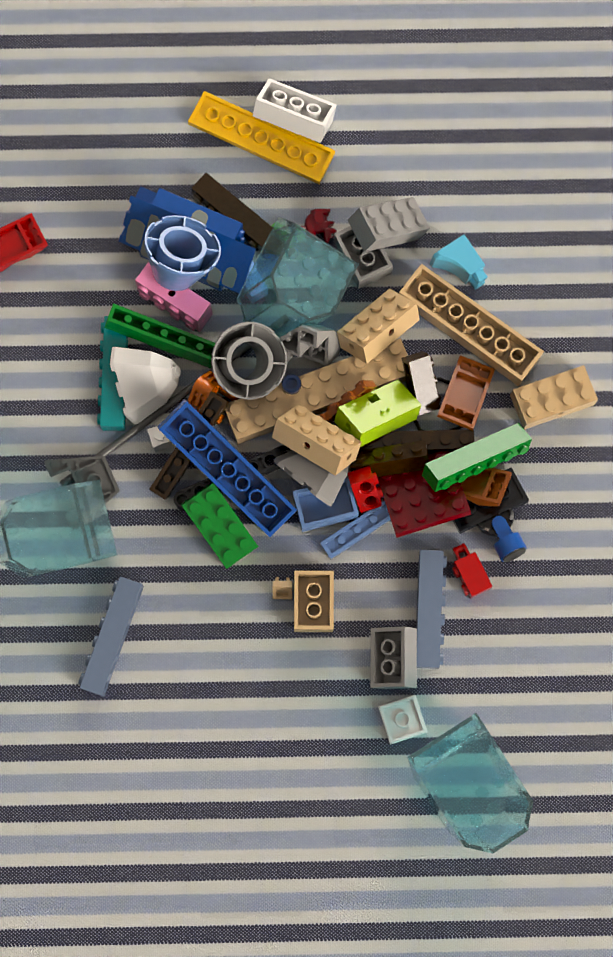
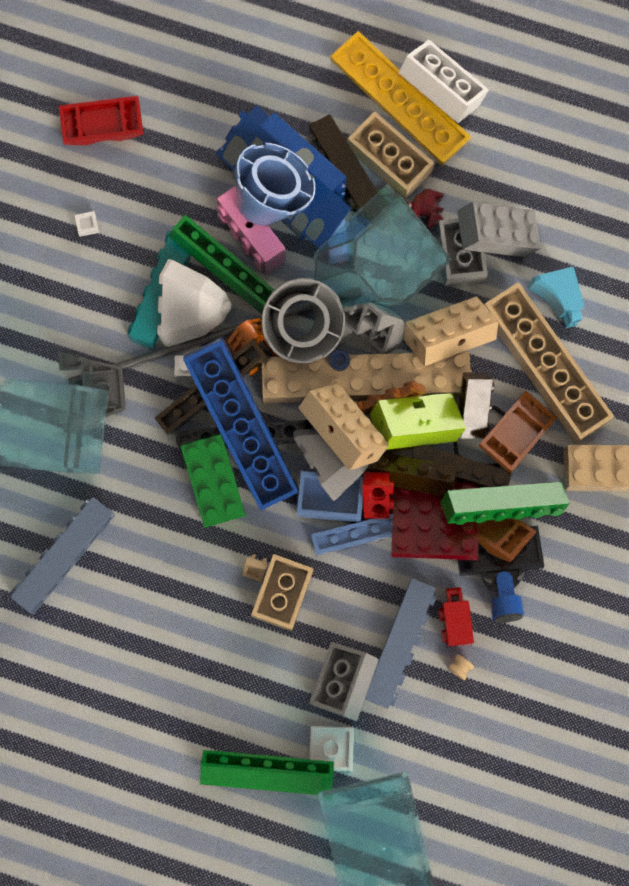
camera: 15 degrees right, 0 degrees up
none -> white plate [75,211,99,237]
none -> green brick [200,750,334,796]
none -> tan brick [347,111,434,200]
none -> tan wheel [447,654,474,681]

